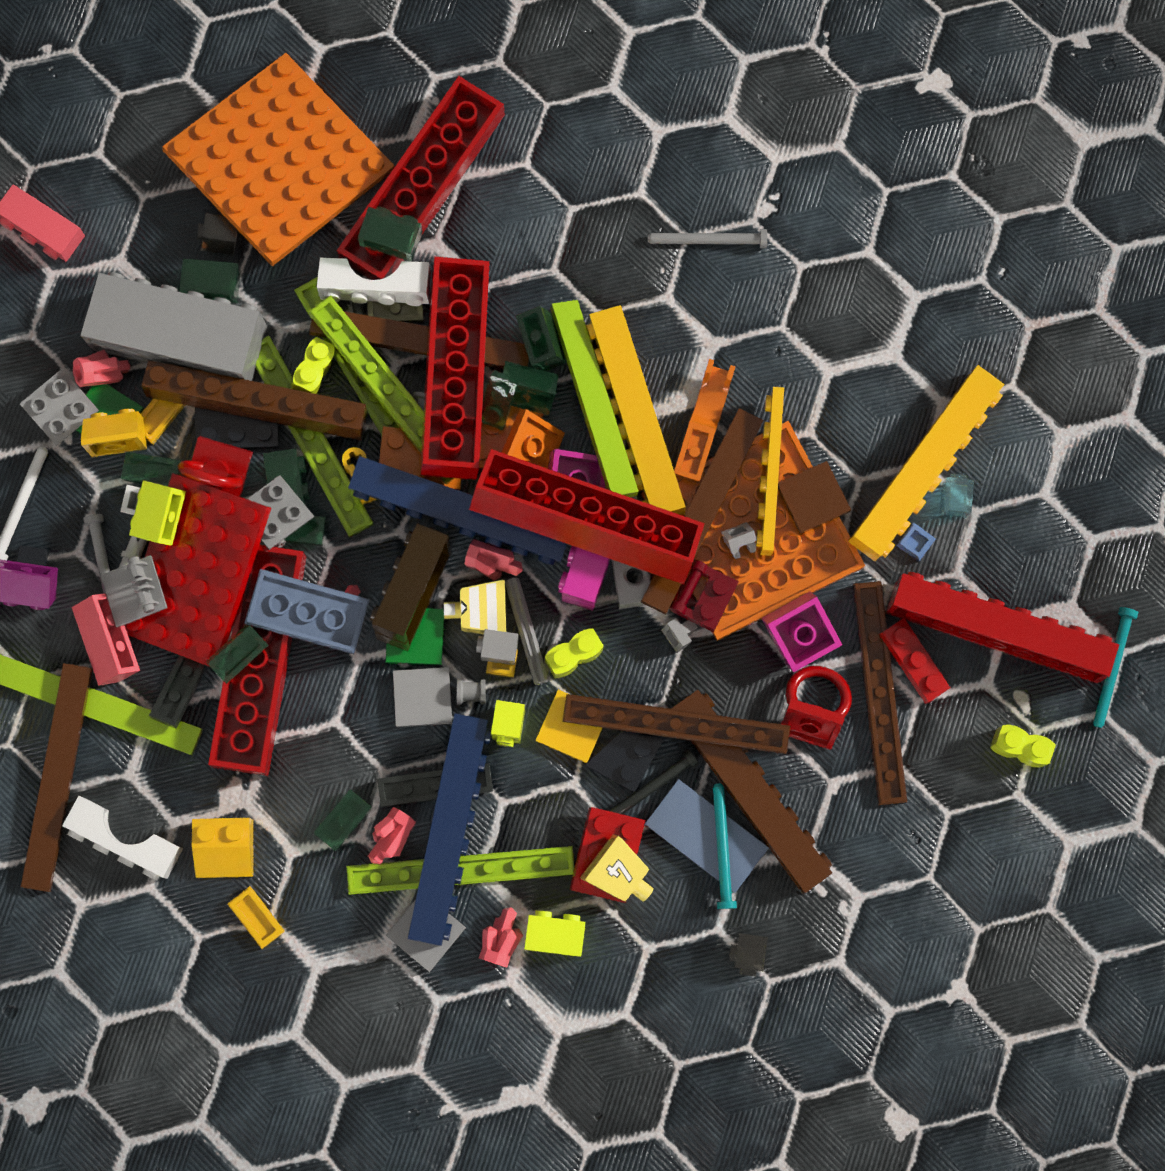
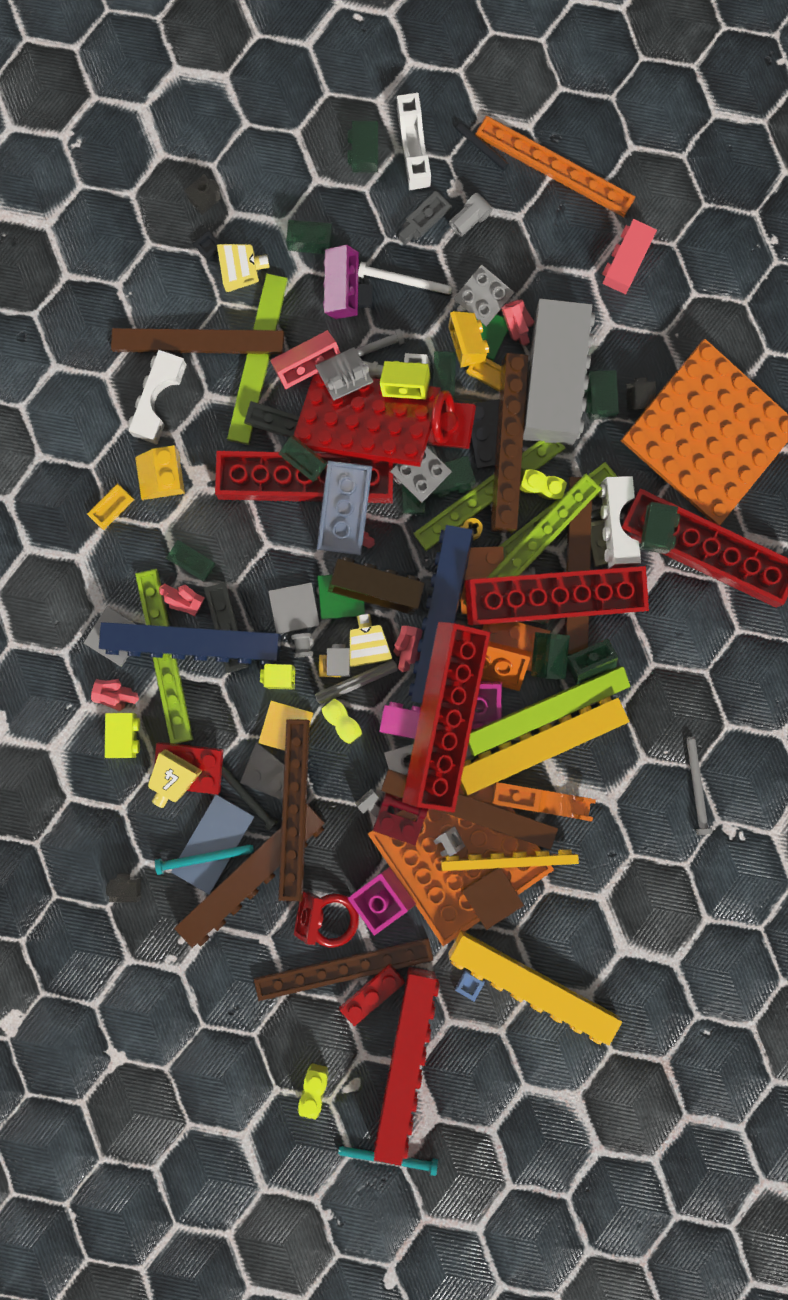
camera: 90 degrees right, 5 degrees up
plate [482,370,519,430] -> none
clear light blue brick [940,474,974,518] -> none

